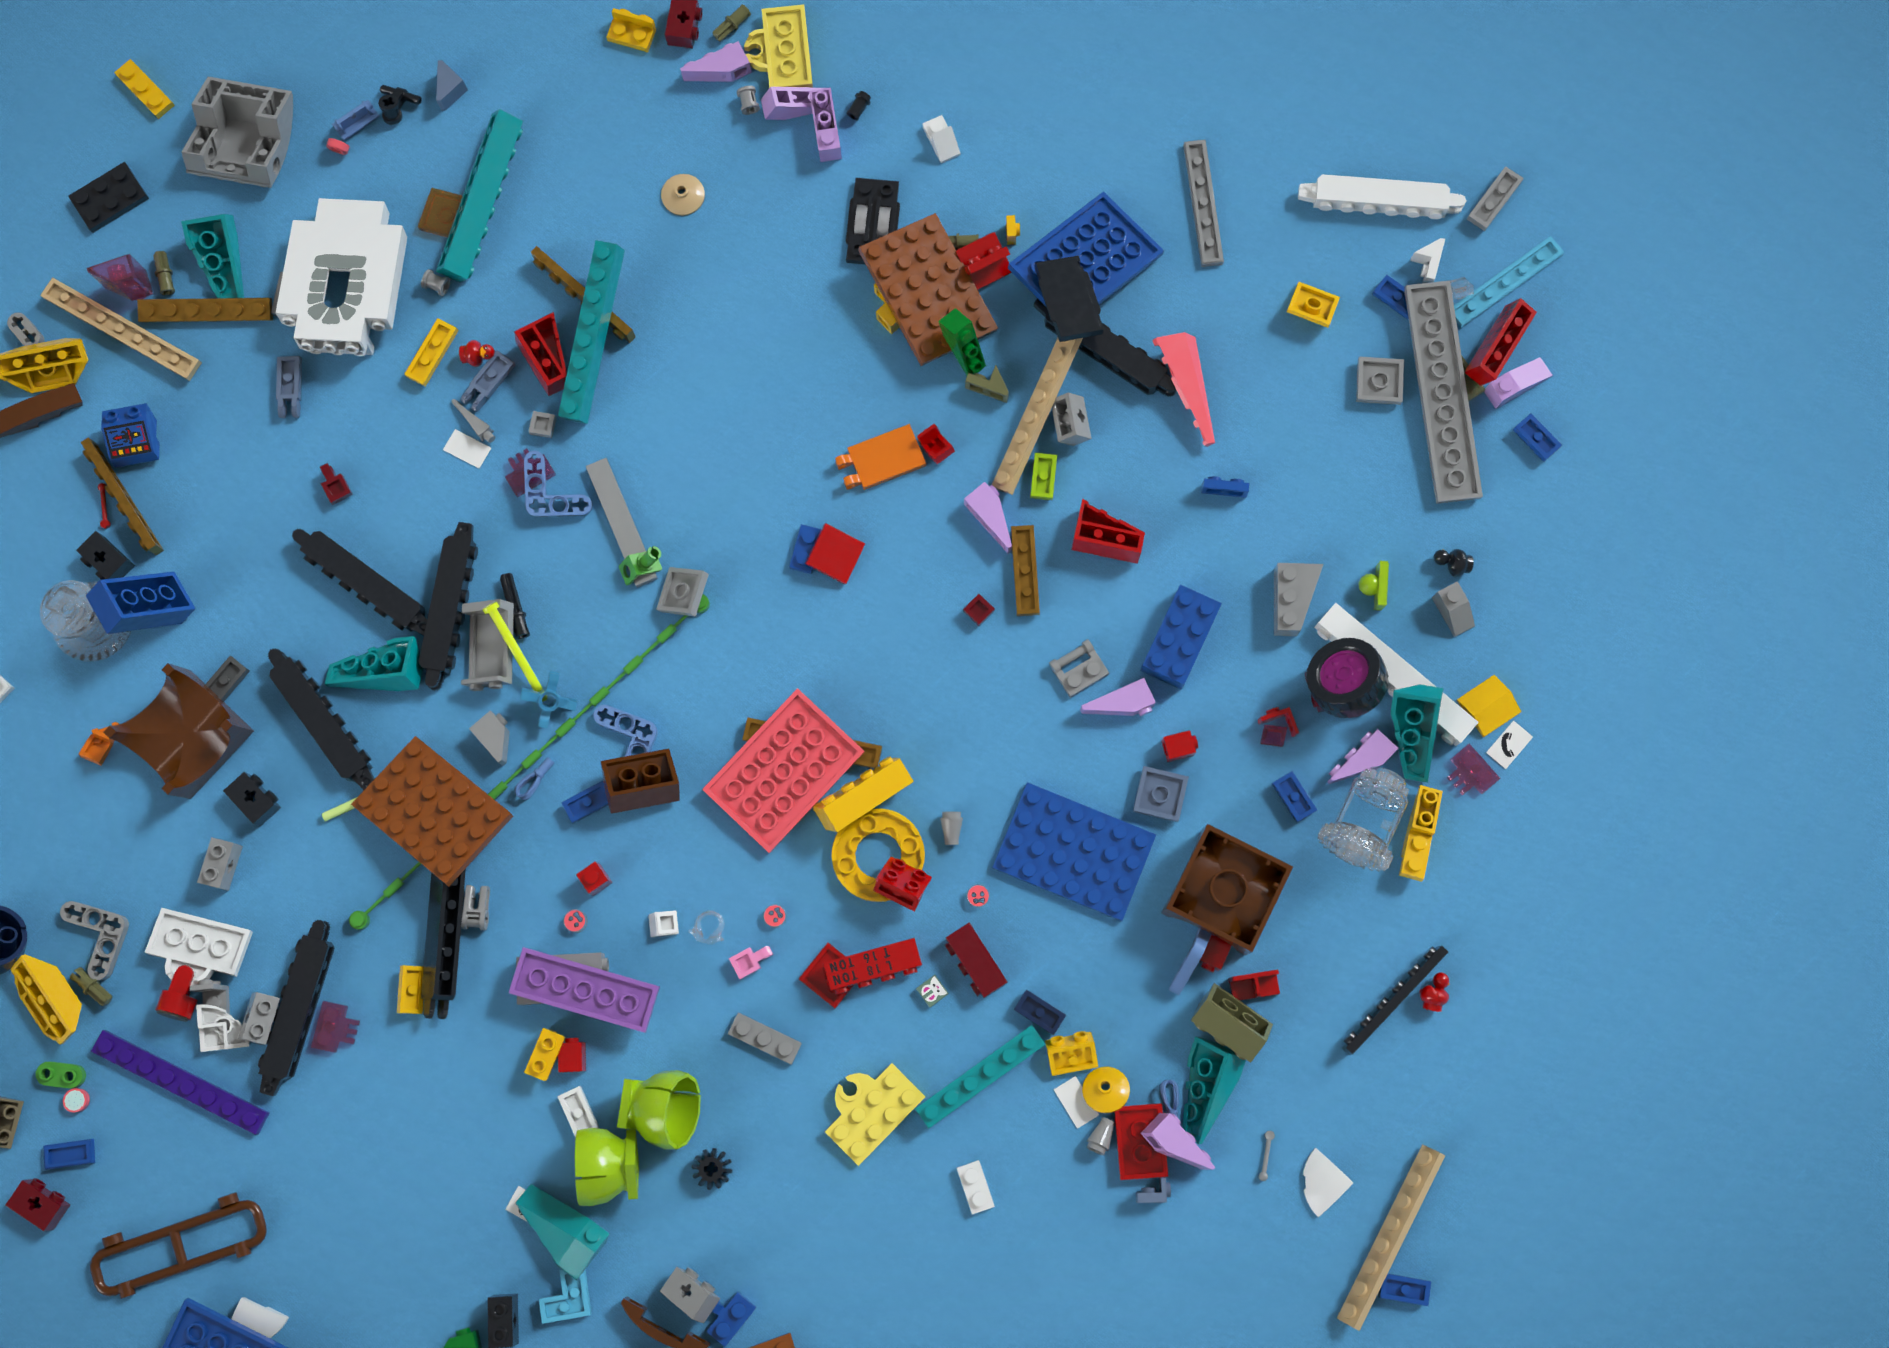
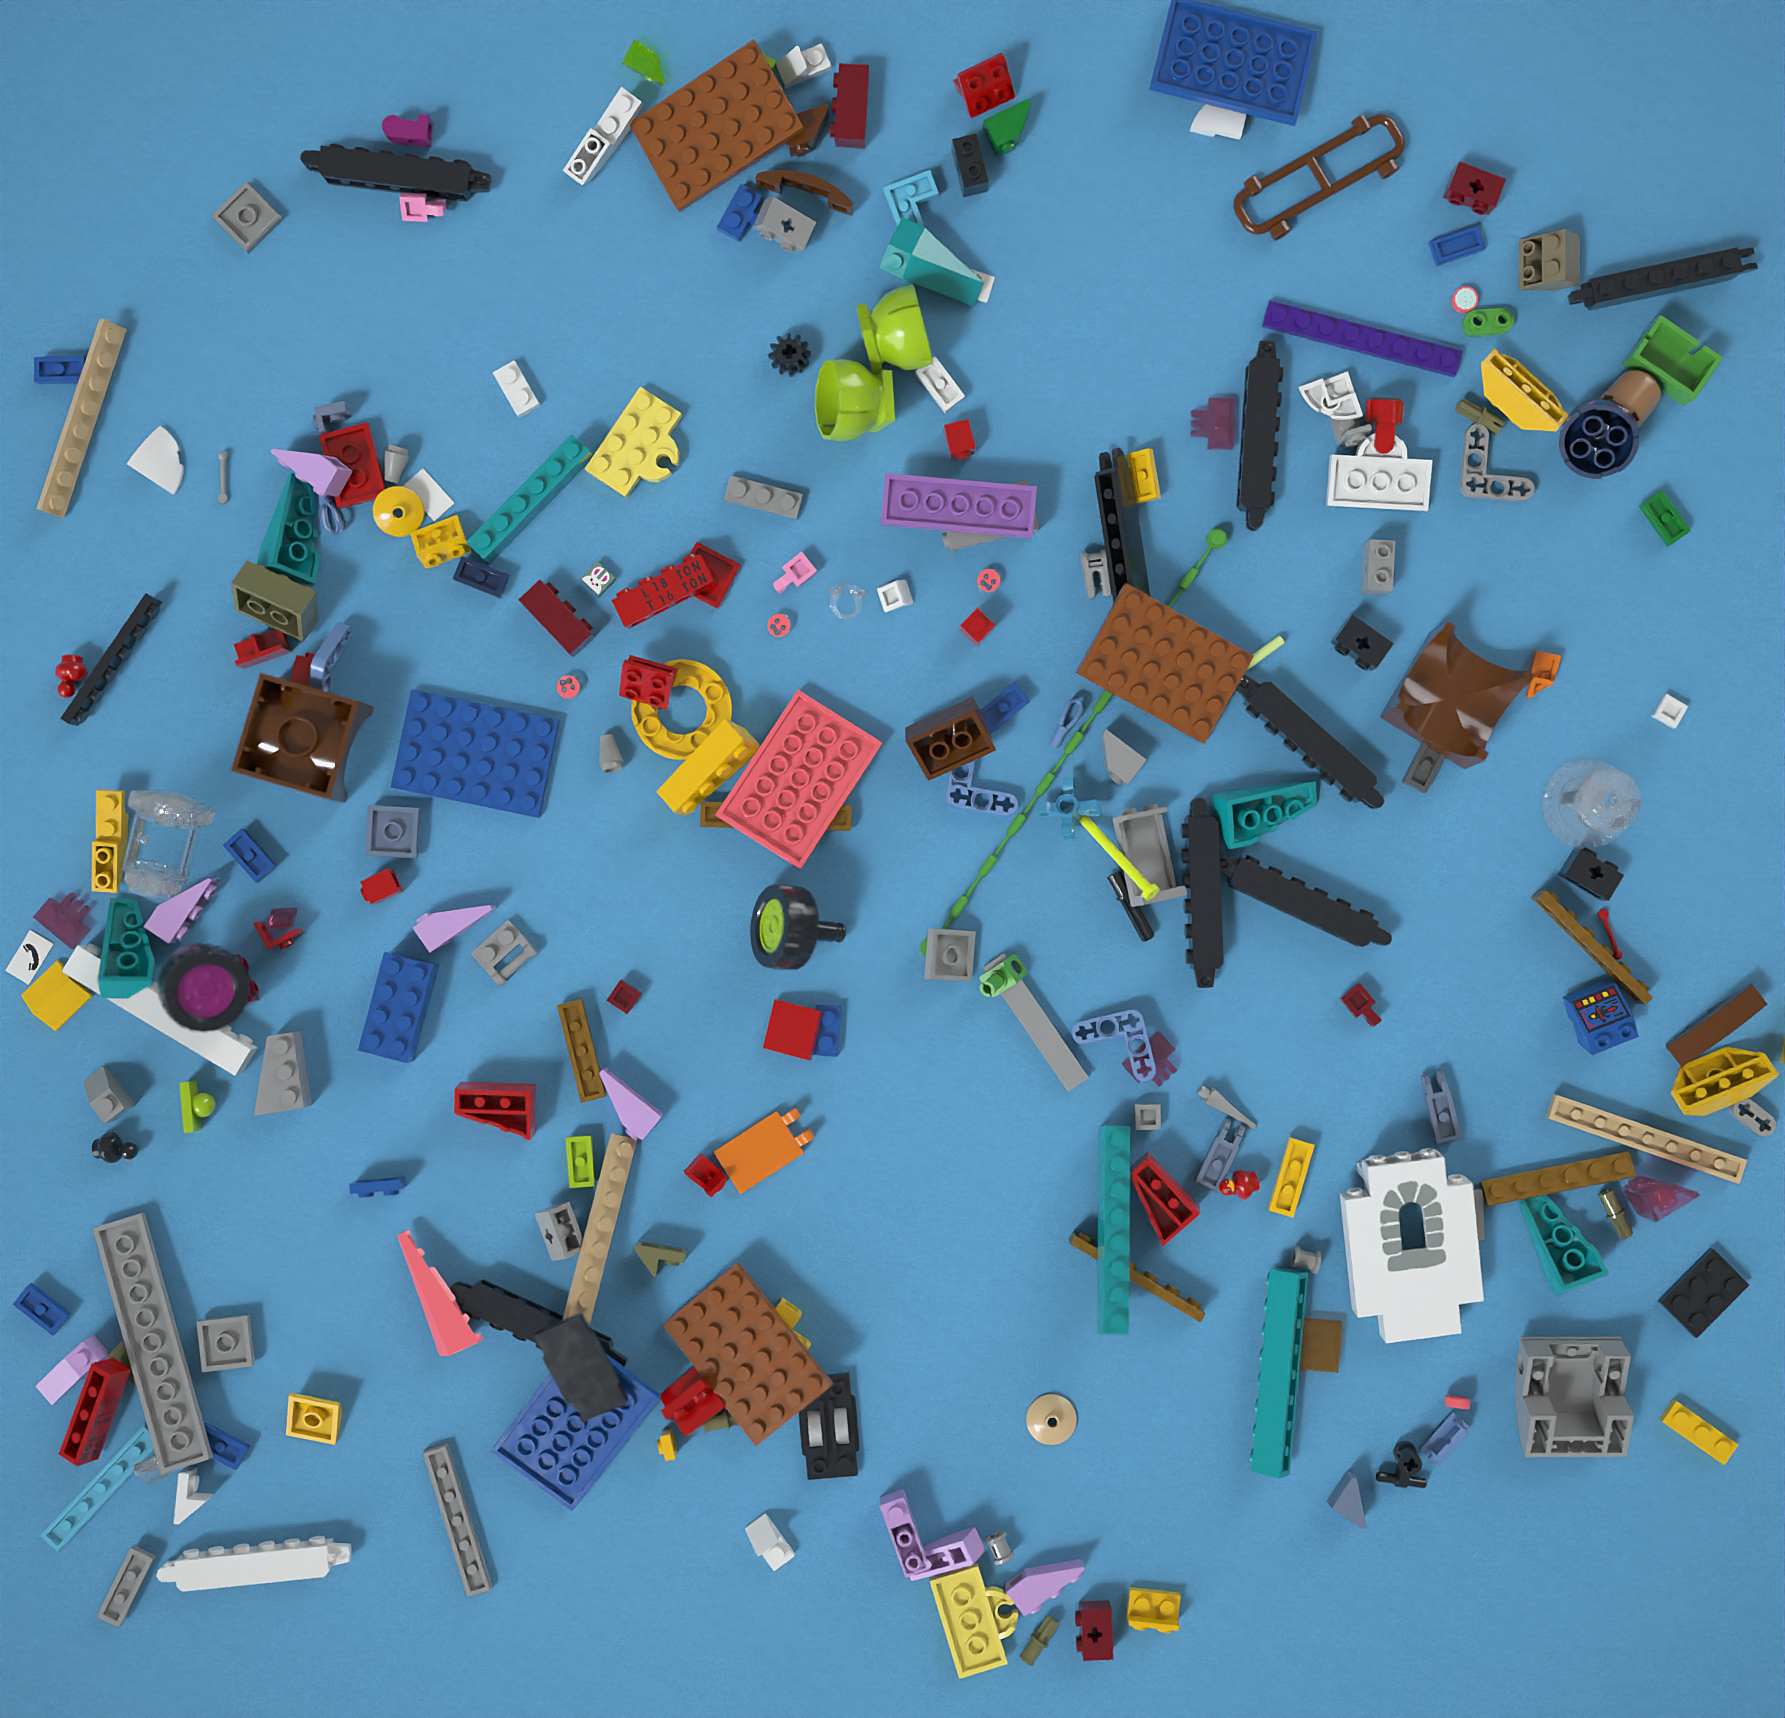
camera: 160 degrees right, 10 degrees up
blue brick [86,571,196,634] -> none
light grey brick [238,992,280,1045] -> none
white sticker [443,429,491,468] -> none
yellow bracket [524,1028,565,1081] -> none
black pin [847,91,871,121] -> none
green slope [938,308,986,376] -> none
none -> black wheel [750,884,846,970]

